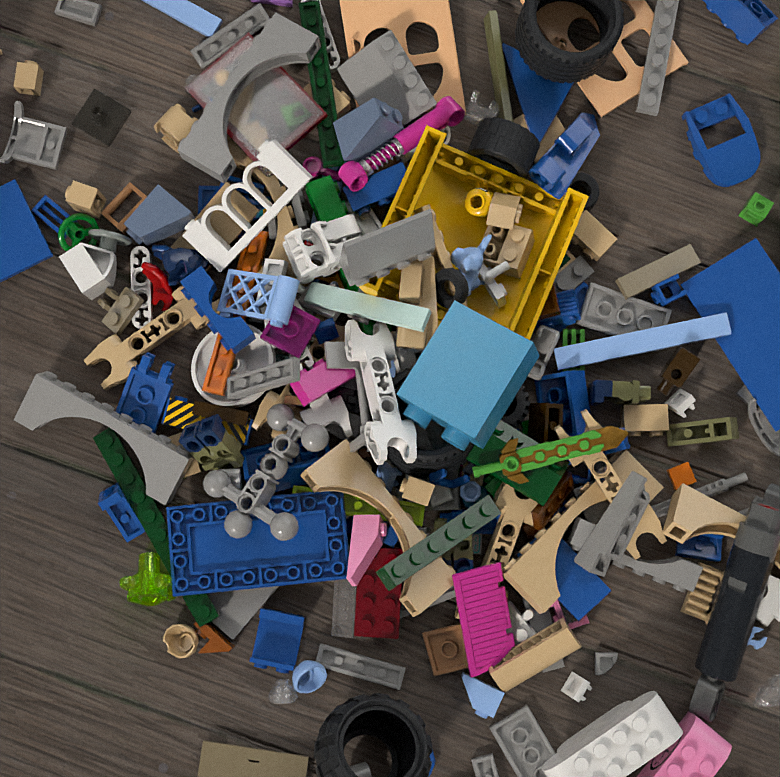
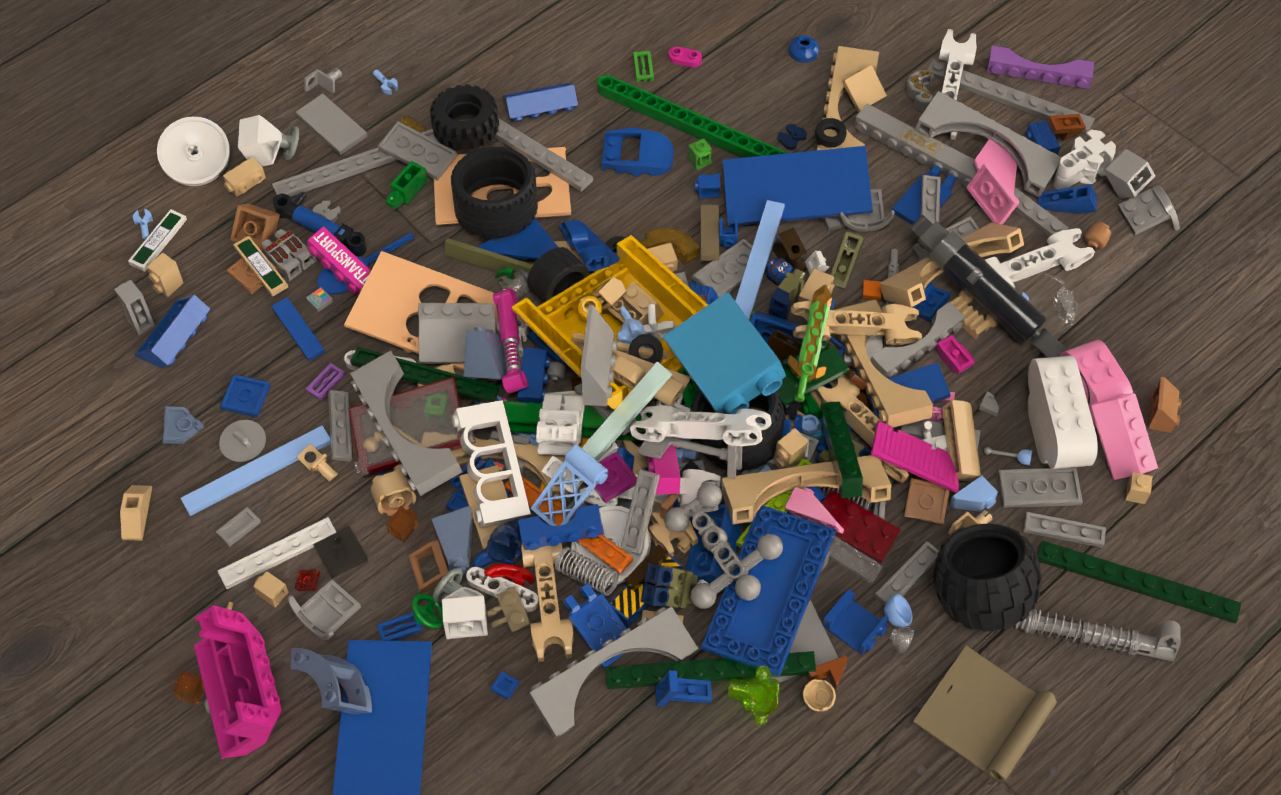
camera: 65 degrees left, 25 degrees down
tan brick [65,180,107,219] -> none
white tile [561,672,592,702] -> none
light grey wedge [574,471,650,577] -> none
none -> white tile [218,517,338,589]
none -> clear red tile [294,569,320,591]
none -> tan bracket [297,444,338,483]
none -> clear orange brick [386,507,419,543]
none -> blue tile [490,671,520,701]
none -> green tile [495,267,514,284]
none -> light grey piece [555,547,619,596]
none -> clear yellow arch [639,228,700,265]
none -> blue window [694,173,720,198]
none -> blue head [766,257,793,284]
none -> dark pink slope [936,335,975,374]
none -> tan bracket [948,510,992,535]
none -> hinge [984,447,1032,466]

